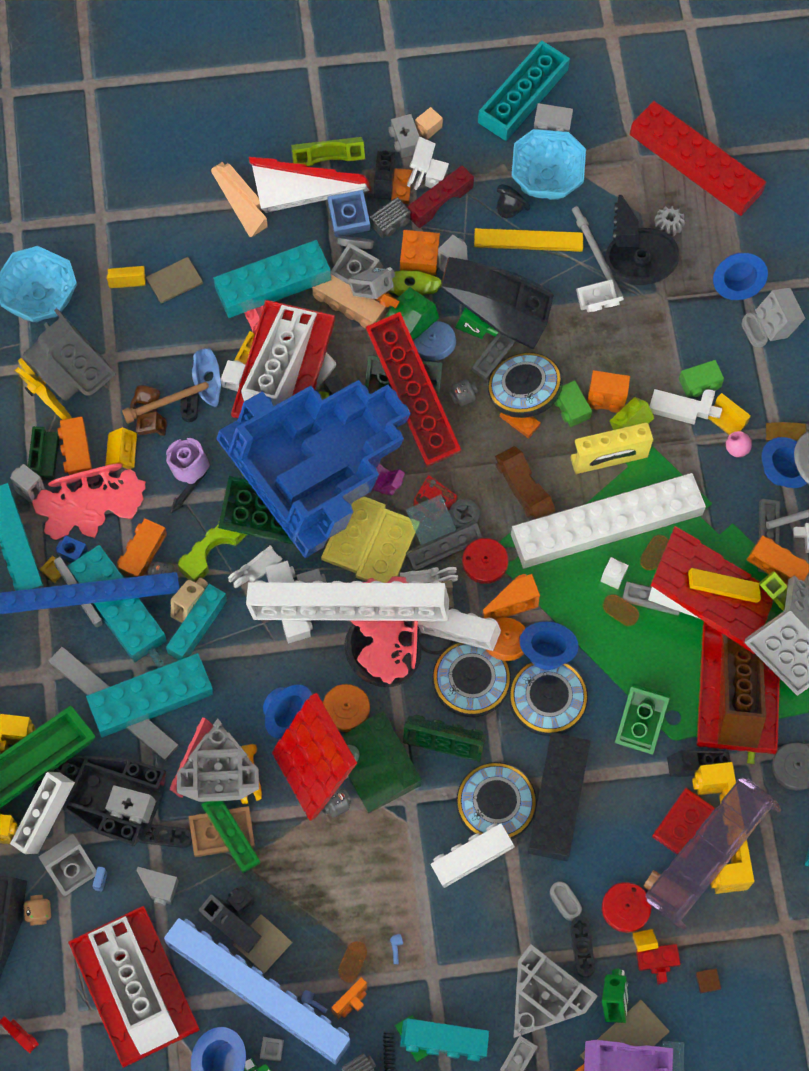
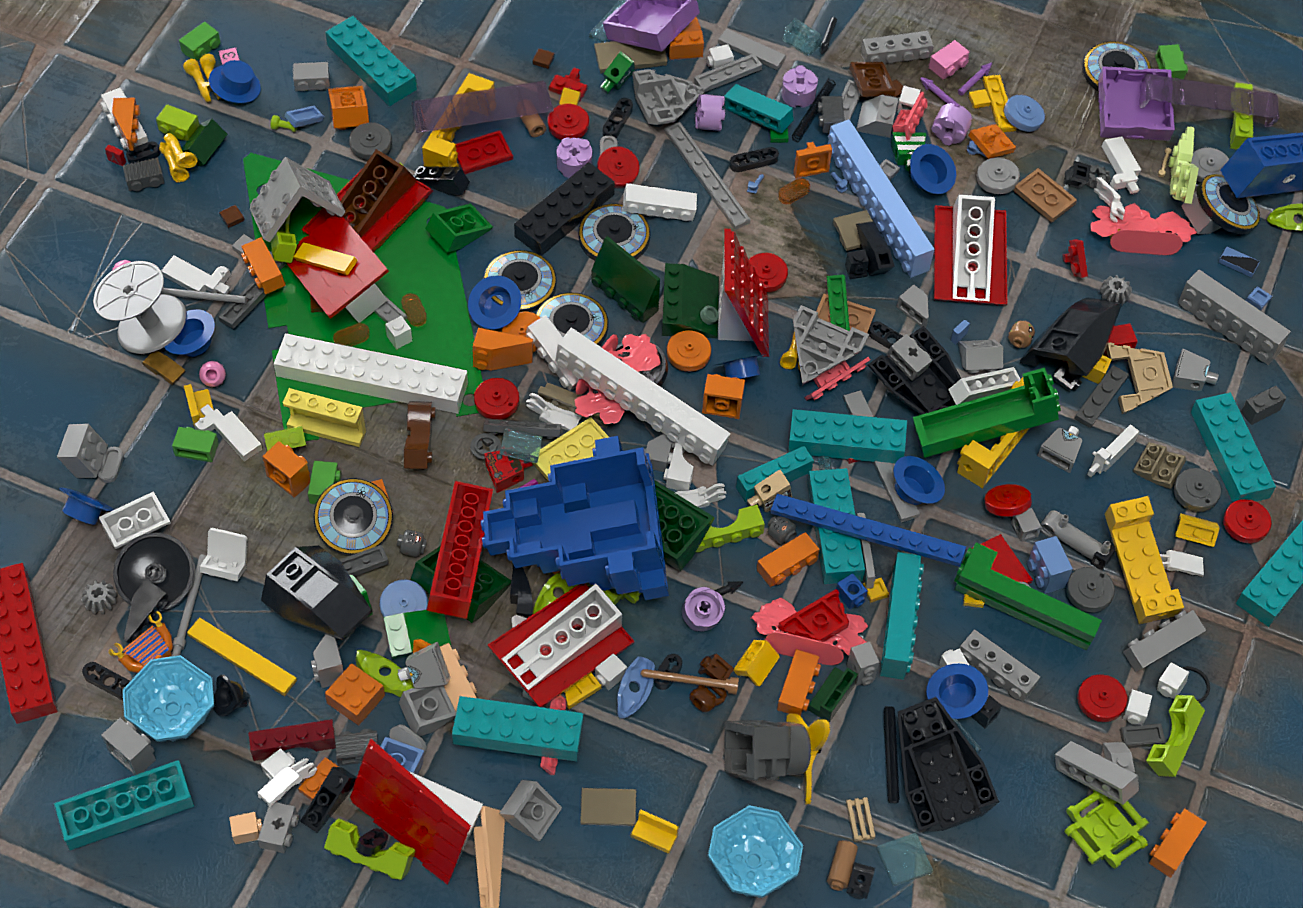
camera: 150 degrees left, 10 degrees down
none -> black beam [82,662,130,700]
none -> white slope [99,492,171,549]
none -> orange torso [109,611,173,673]
none -> black beam [356,829,389,857]
none -> light grey slope [499,780,562,841]
none -> lavender brick [557,138,592,178]
none -> red wheel [597,146,640,188]
none -> light grey tile [664,122,750,230]
none -> lavender brick [695,94,725,131]
none -> orange brick [702,374,745,419]
none -> black beam [729,147,779,172]
none -> red wheel [749,253,788,292]
none -> red wing [778,589,849,642]
none -> blue hose [894,456,945,505]

